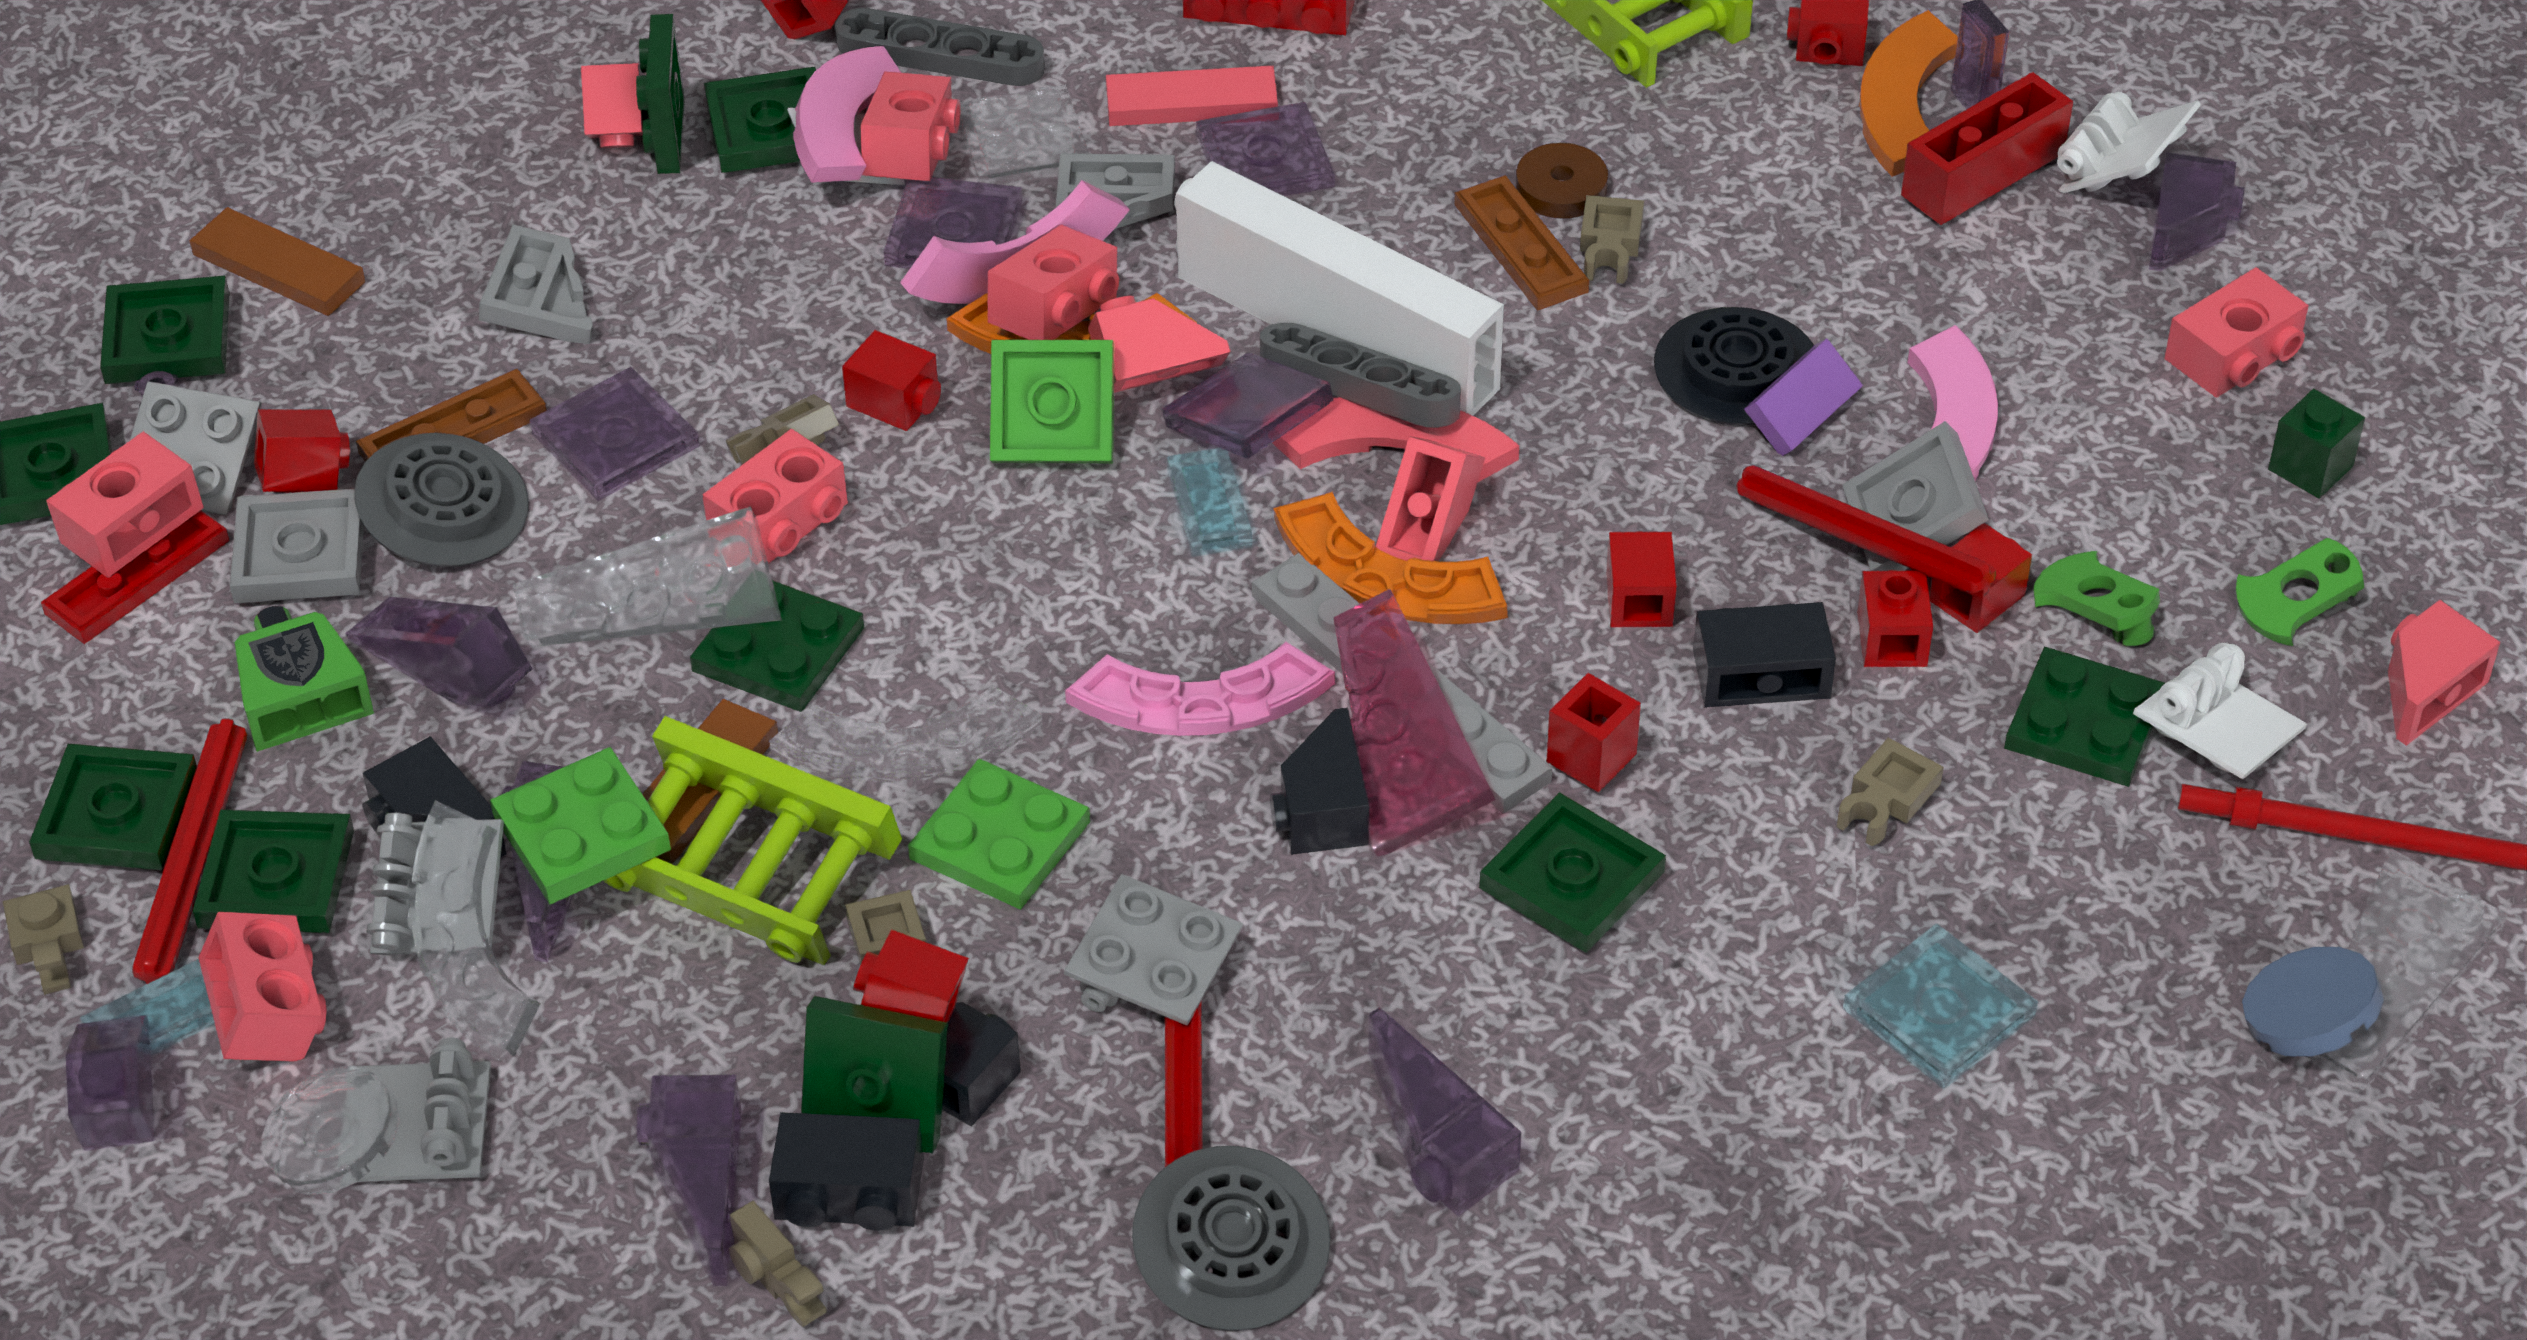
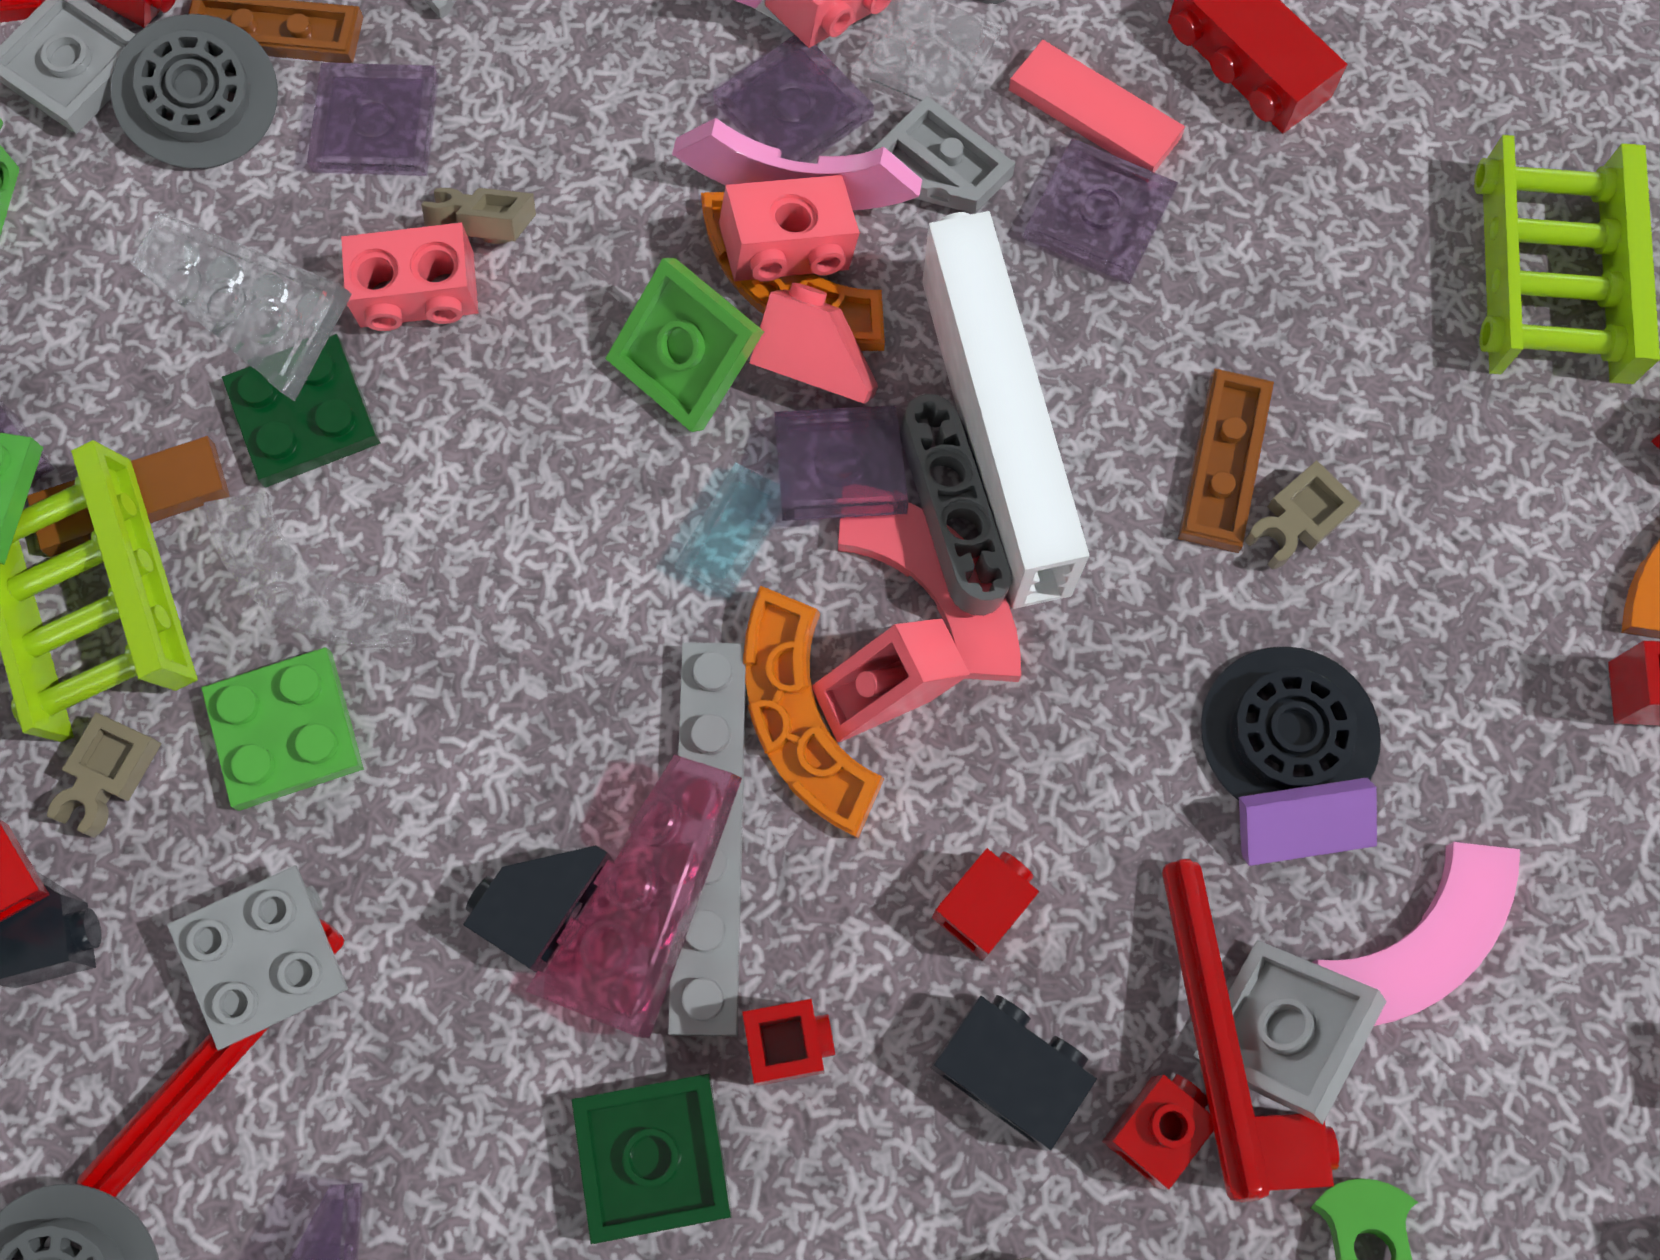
camera: 40 degrees right, 25 degrees up
clear purple slope [345,596,533,708] -> none
red brick [842,330,941,431] -> none
bright pink tile [1065,642,1335,736] -> none
reddish brown piece [1516,143,1608,219] -> none

